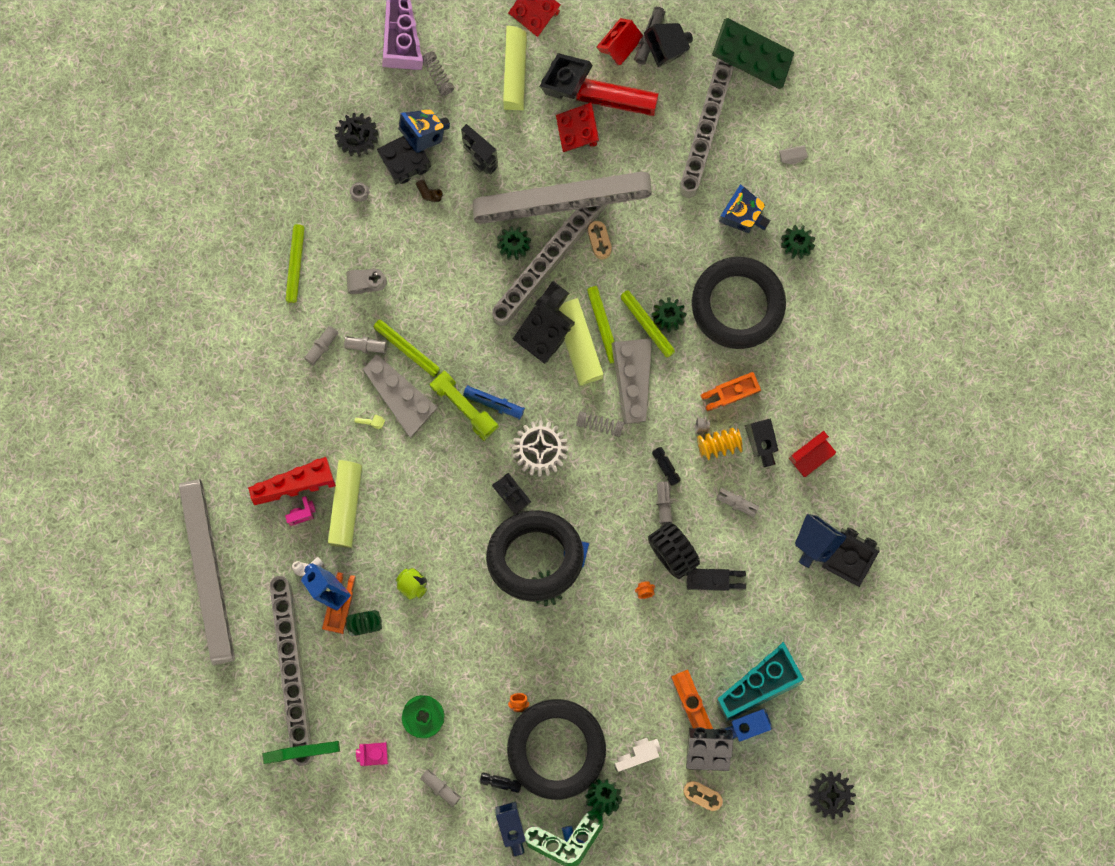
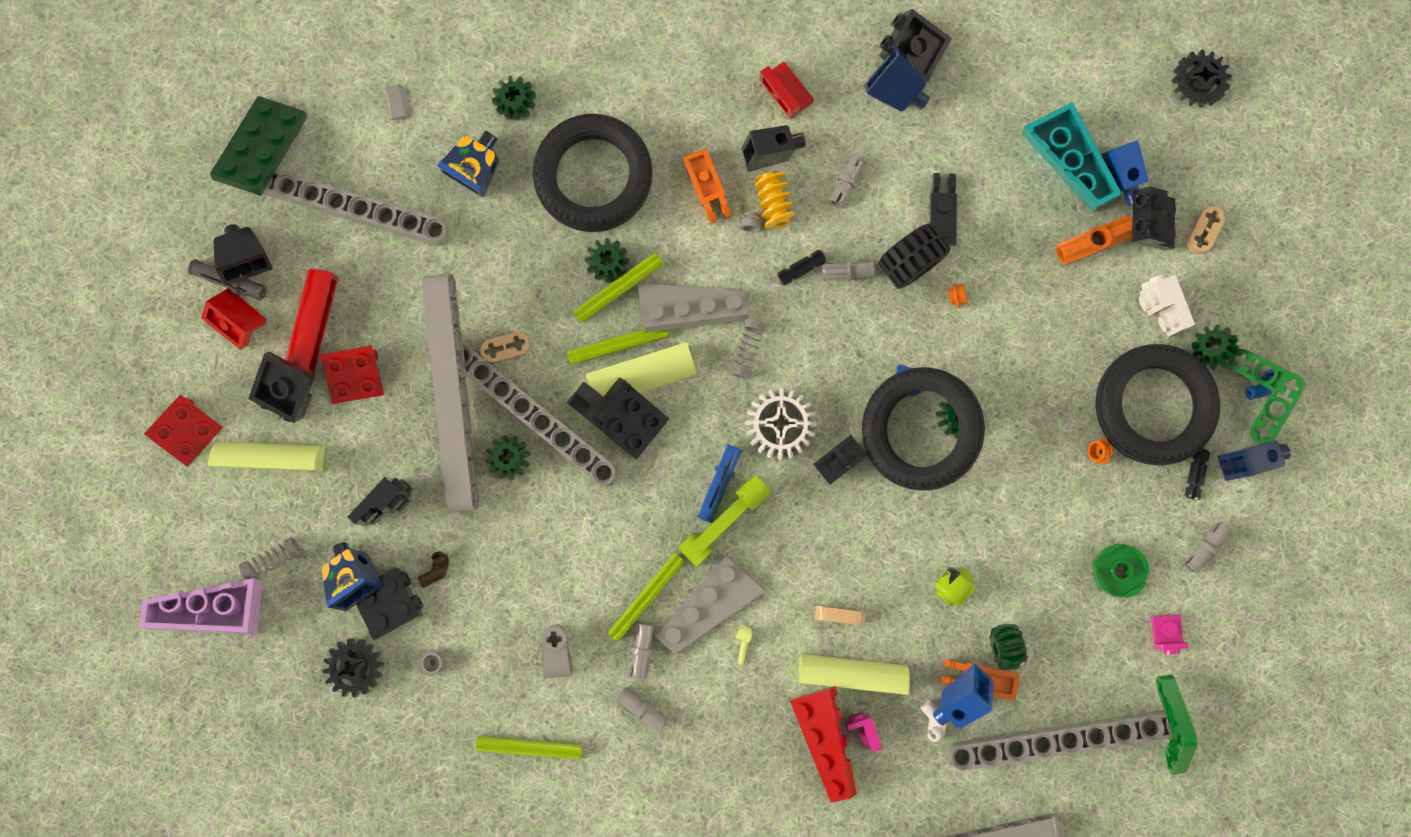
camera: 85 degrees left, 5 degrees up
none -> tan beam [814,606,866,625]

